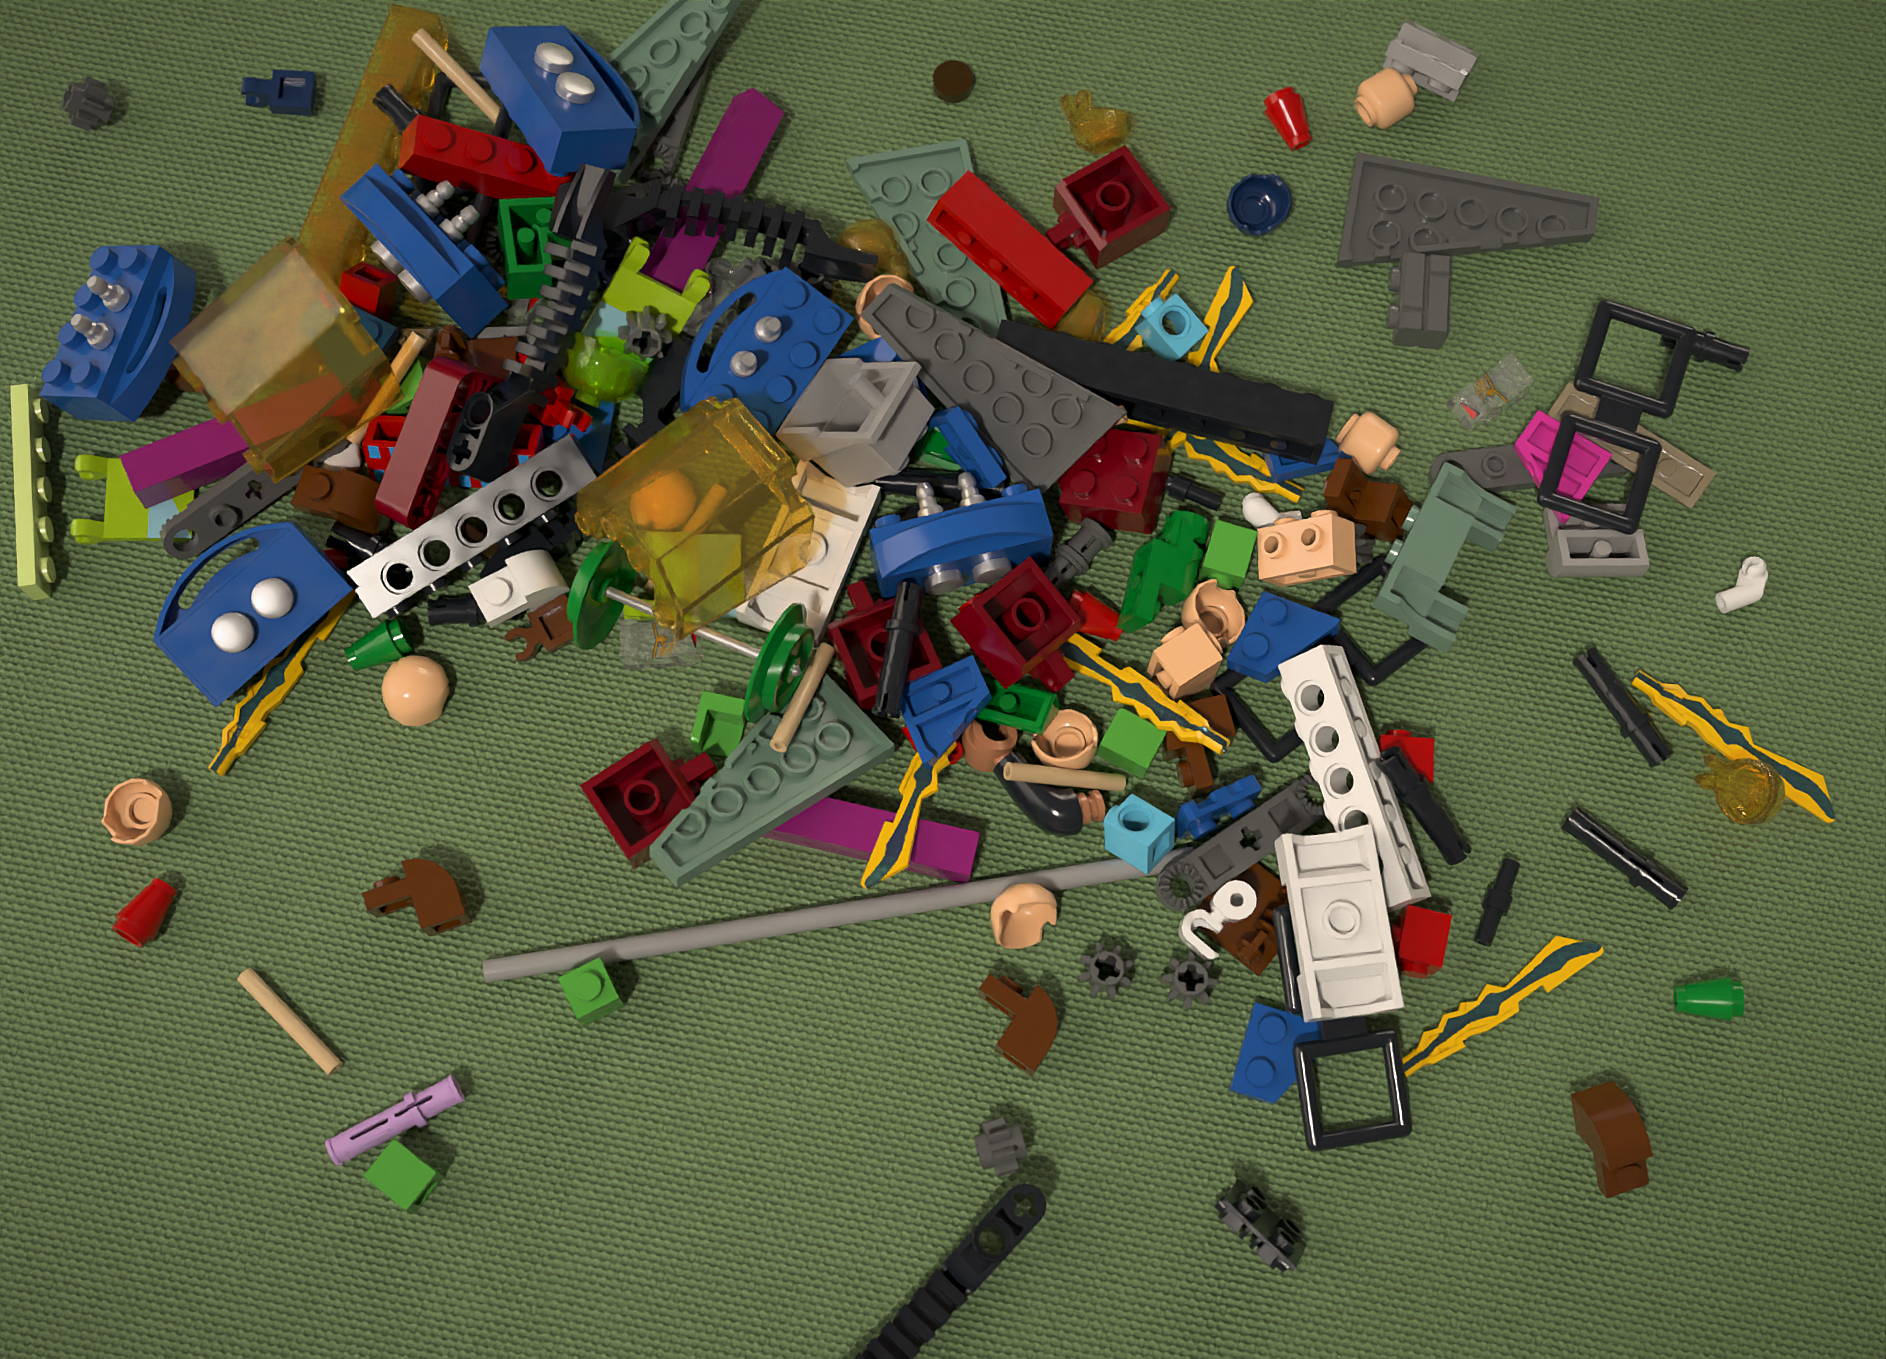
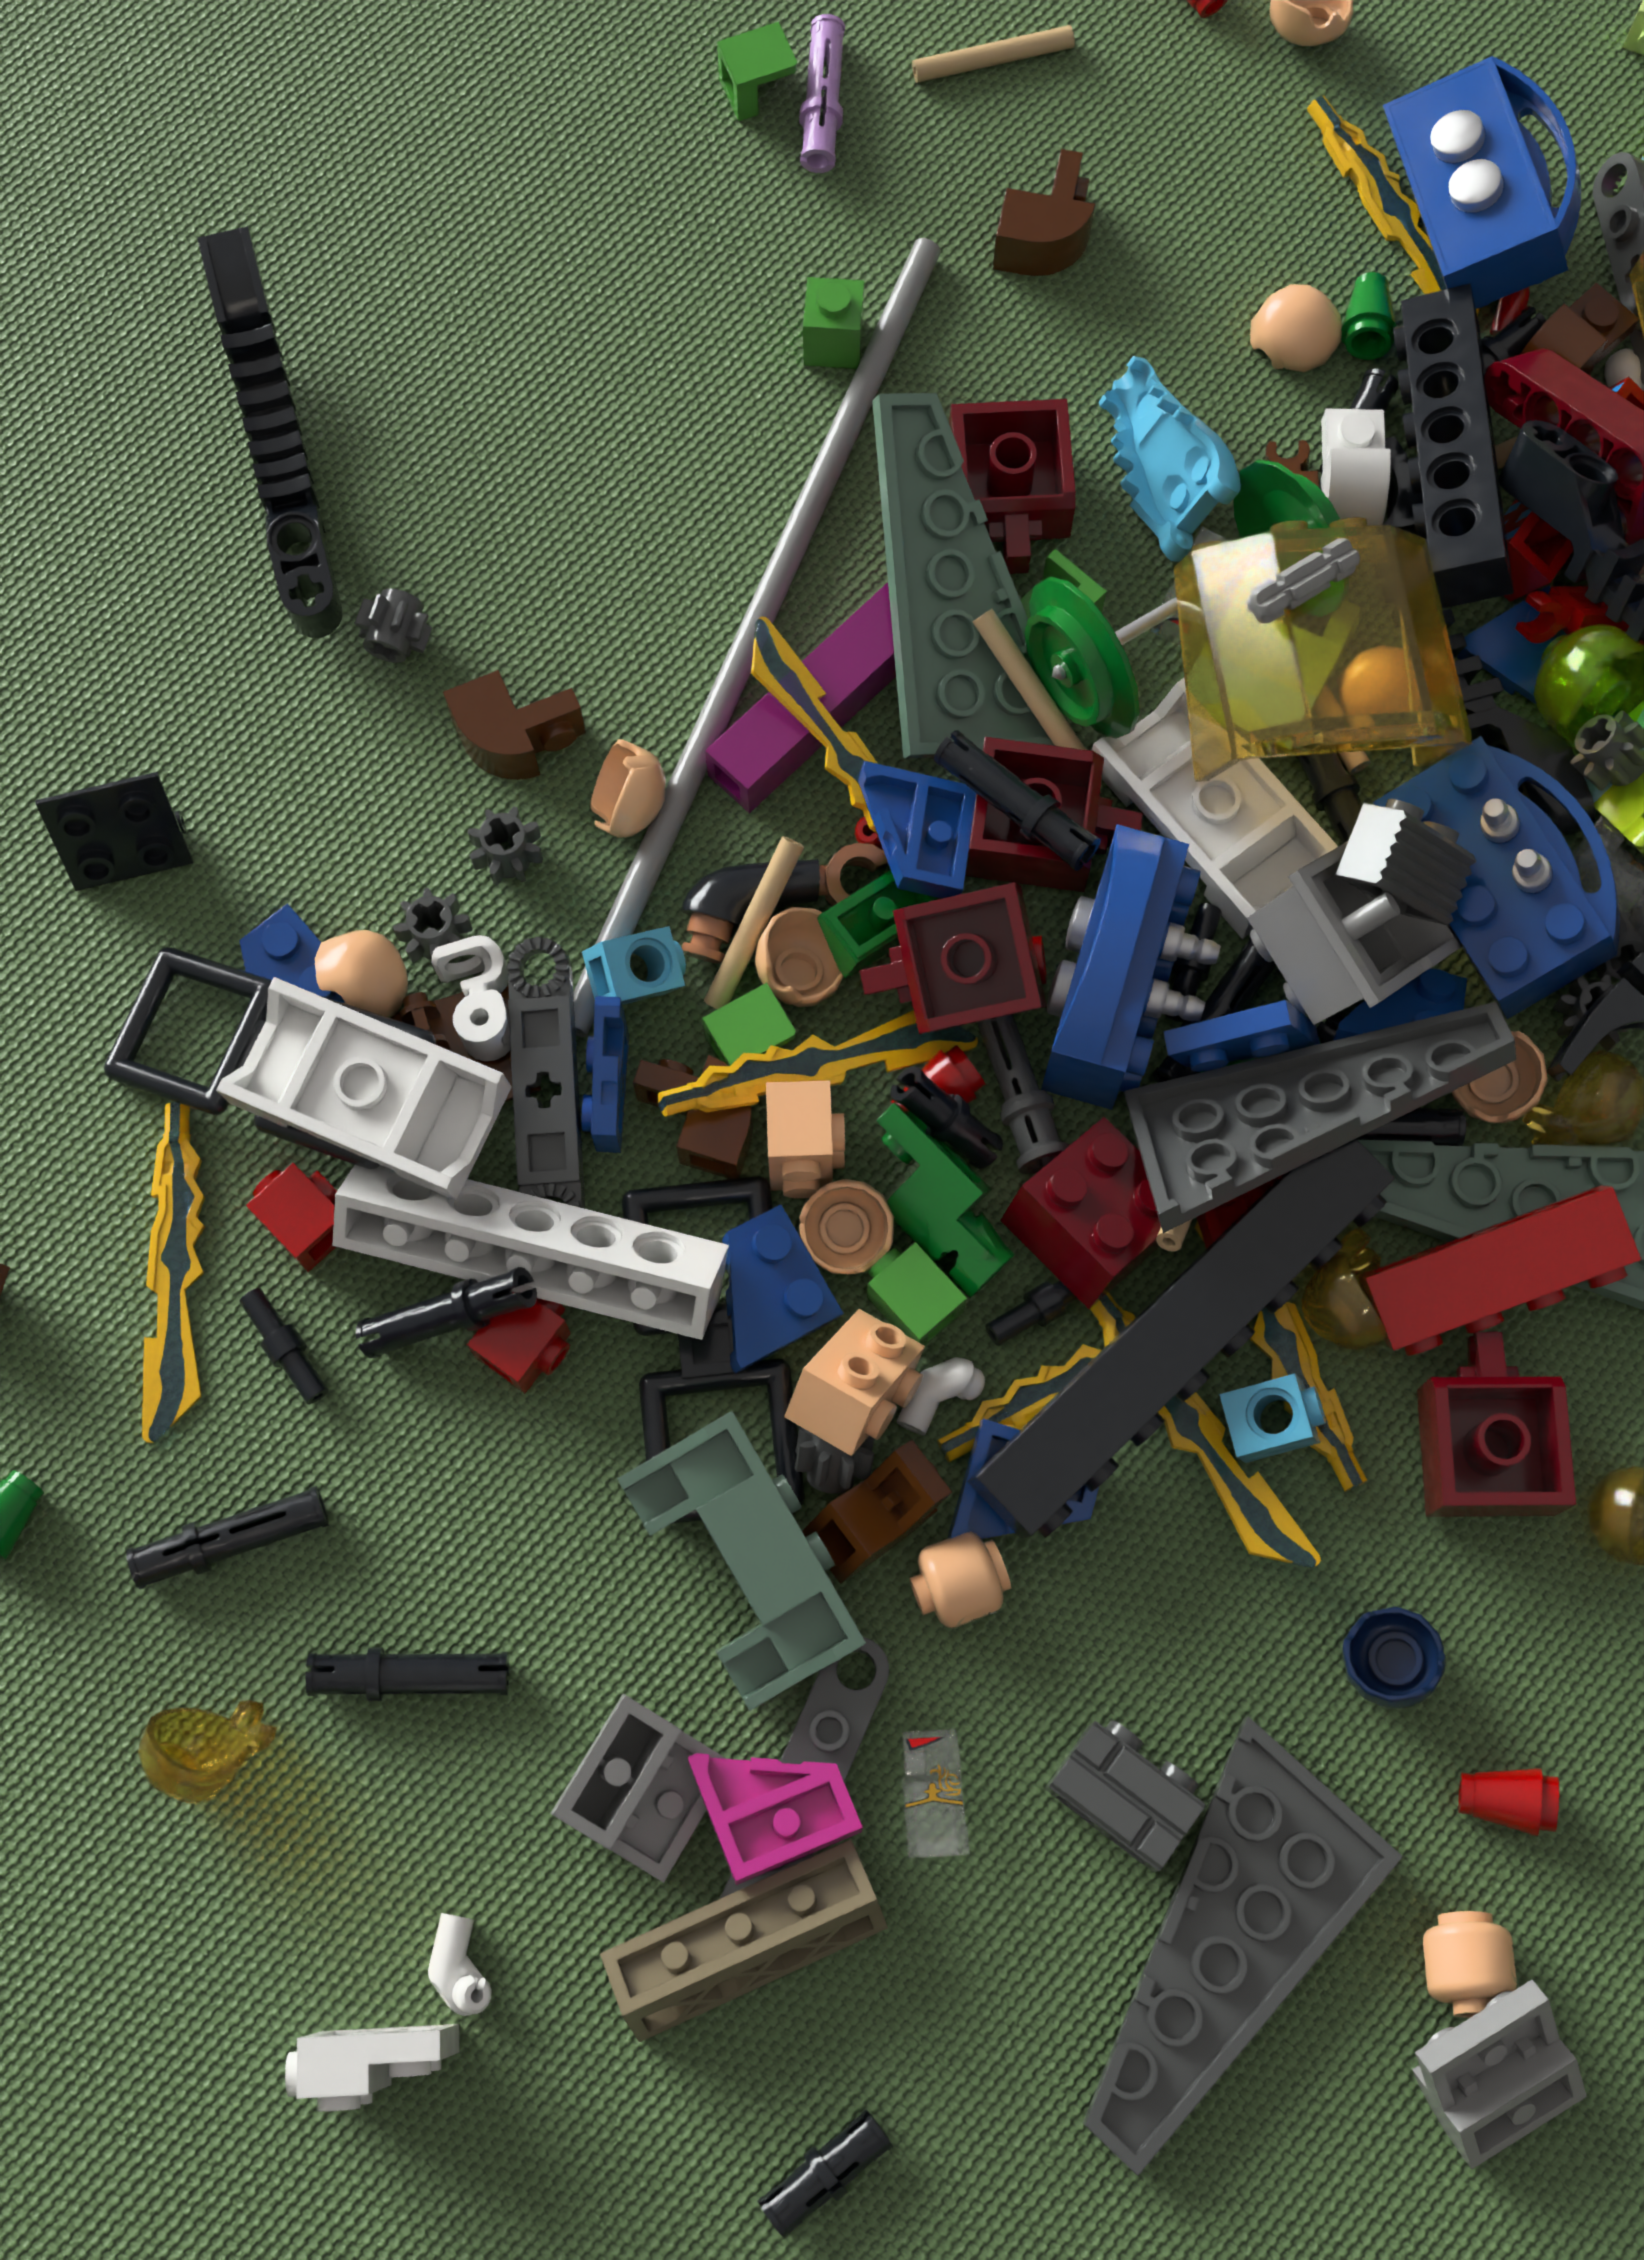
camera: 125 degrees right, 0 degrees up
black bar [1537,299,1697,535] -> none
yellow sword [1630,670,1835,823] -> none
none -> white plate [285,2024,459,2111]
none -> light nougat hair [315,930,408,1018]
none -> black pin [890,1066,1003,1169]
none -> medium azure animal [1098,356,1241,562]
none -> light grey axle [1246,538,1360,624]
none -> dark grey brick [1335,799,1477,925]

